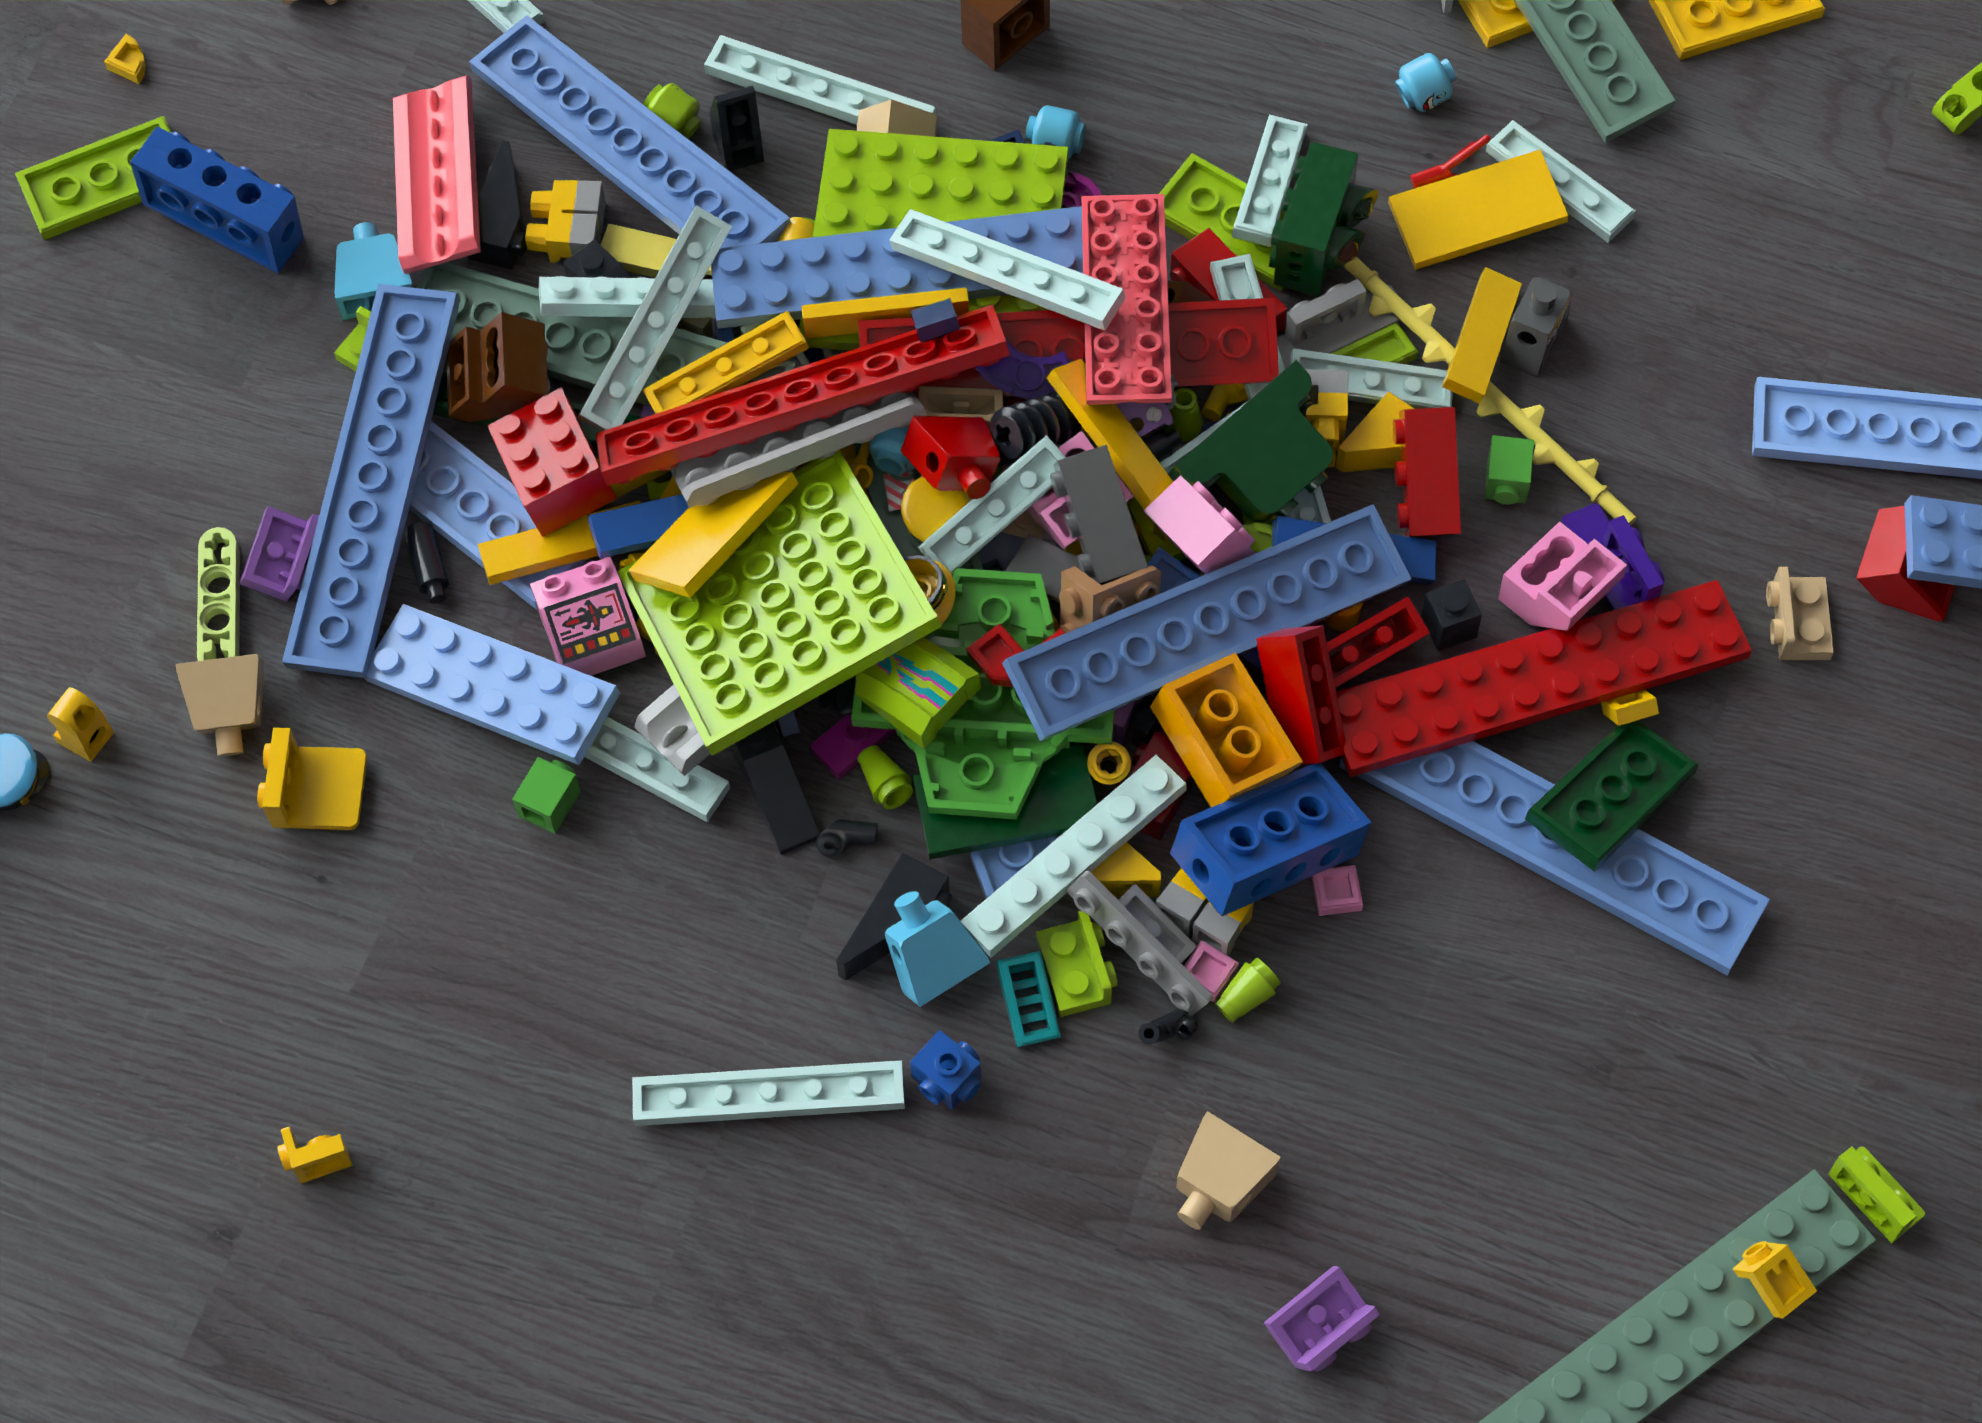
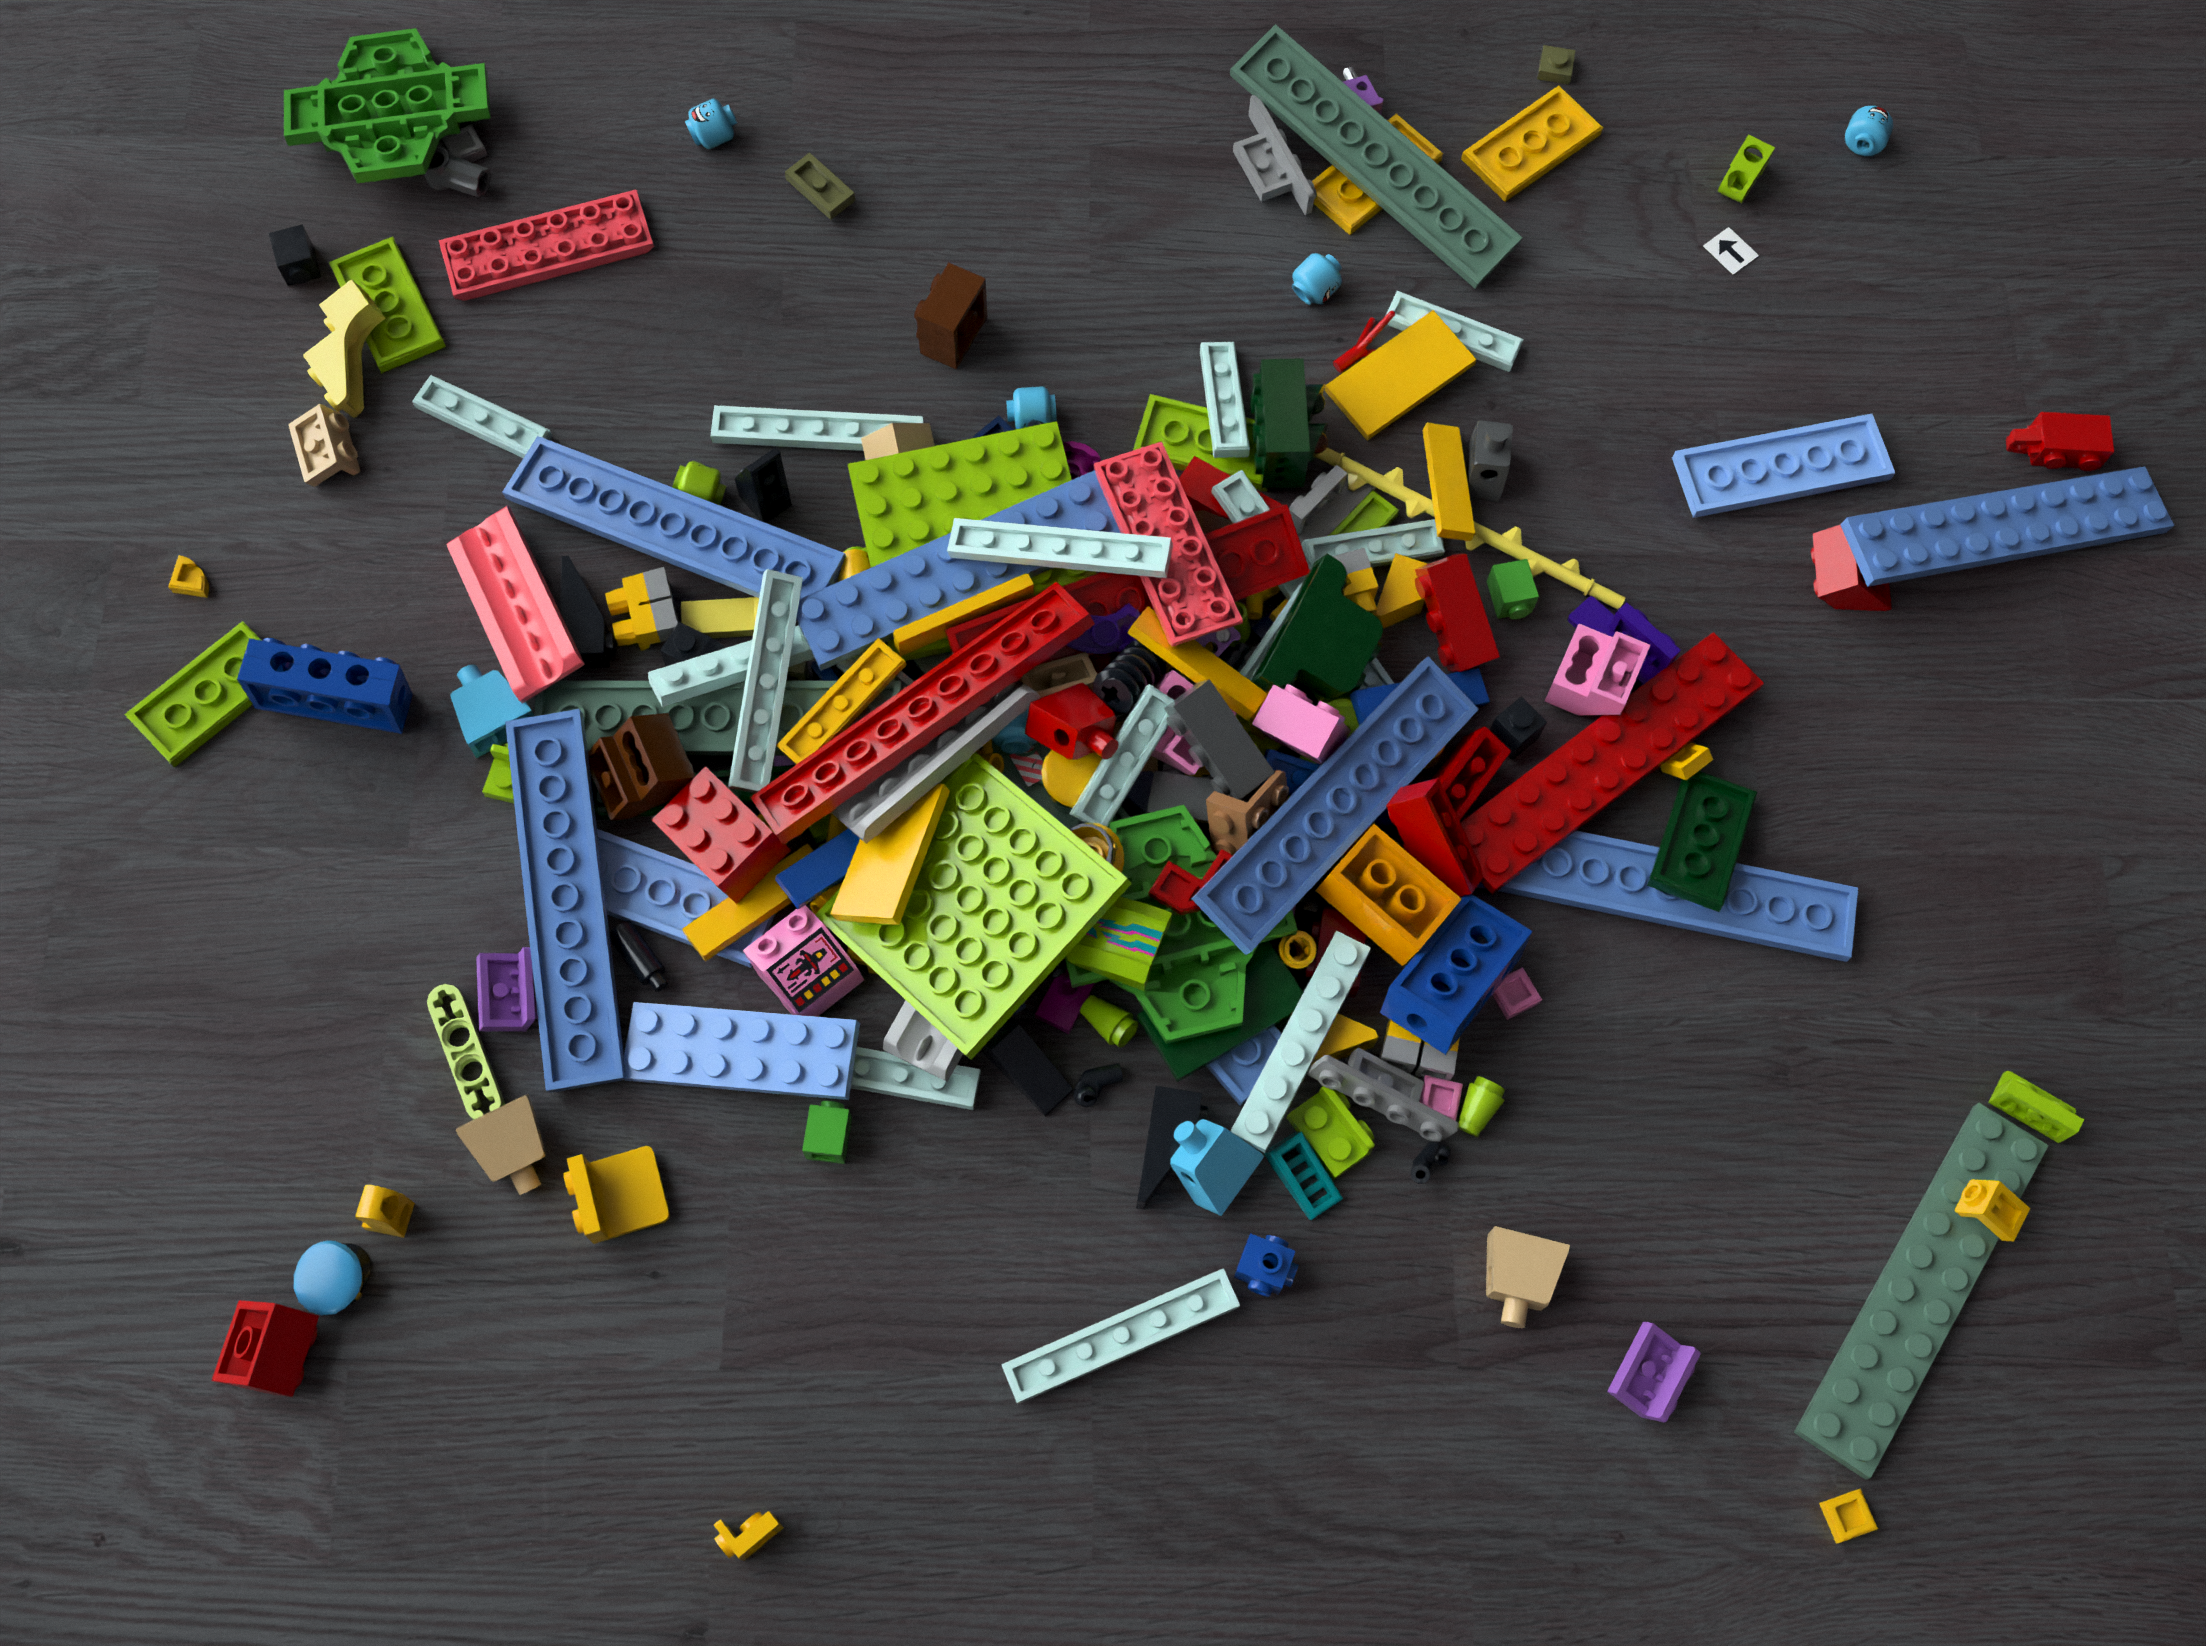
camera: 25 degrees left, 5 degrees up
dark blue tile [911,298,960,342] -> none
tan bracket [1766,567,1834,660] -> none
none -> white sticker [1703,227,1759,275]

